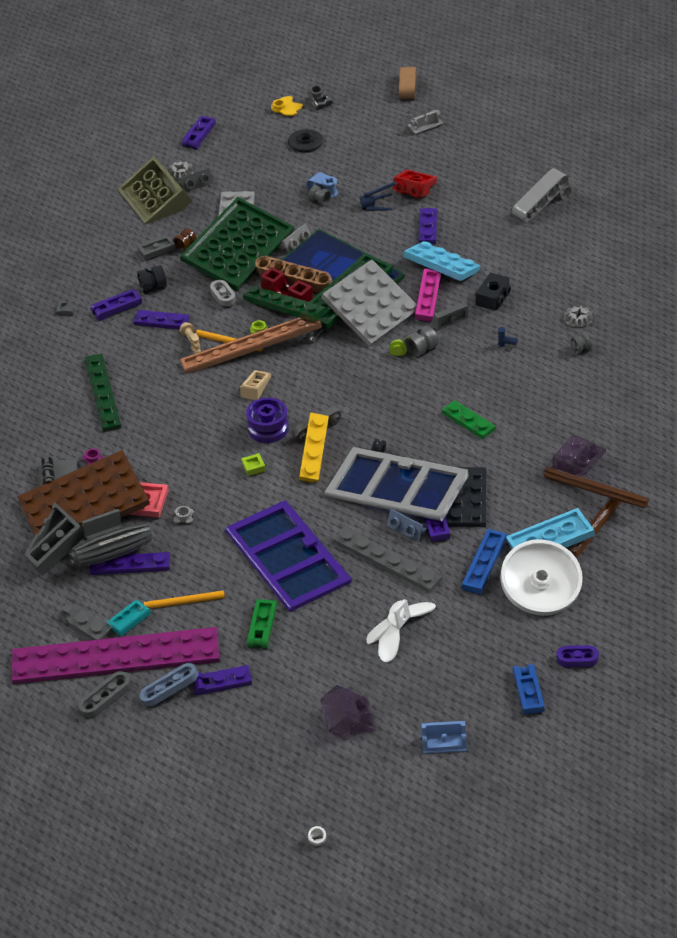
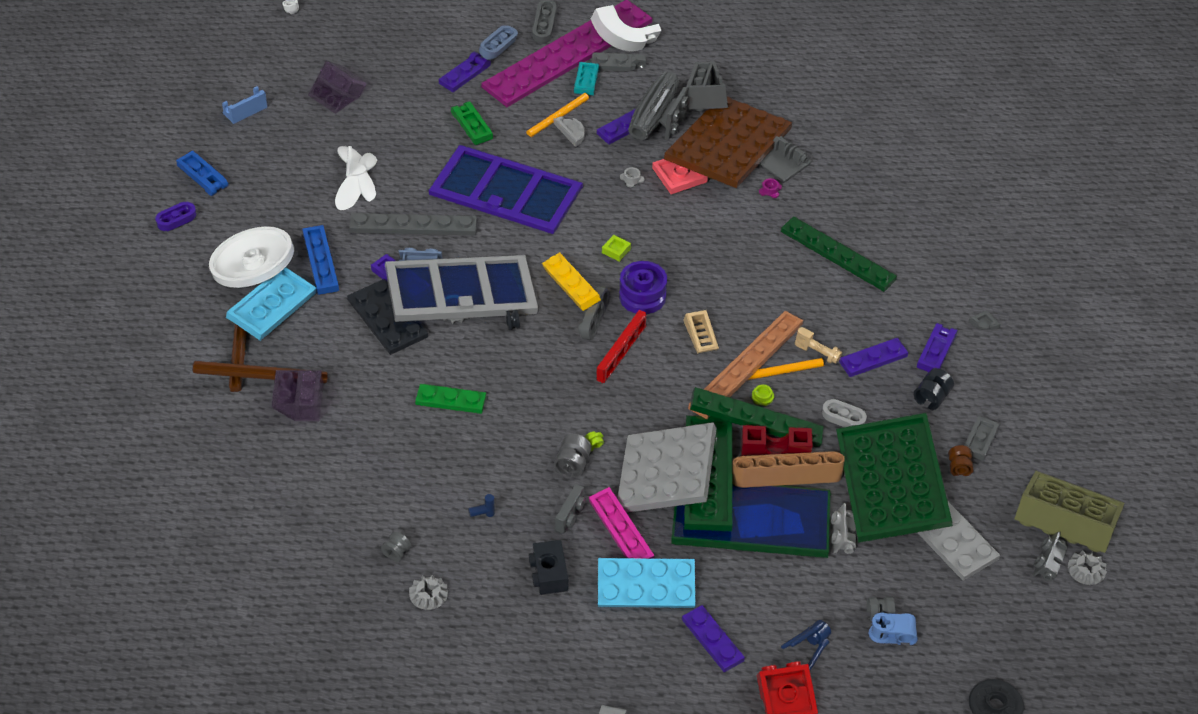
camera: 140 degrees right, 5 degrees up
dark purple plate [182,116,216,150] -> none
none -> light grey plate [554,117,584,147]
none -> white arch [591,5,661,51]
none -> red tile [597,310,646,383]

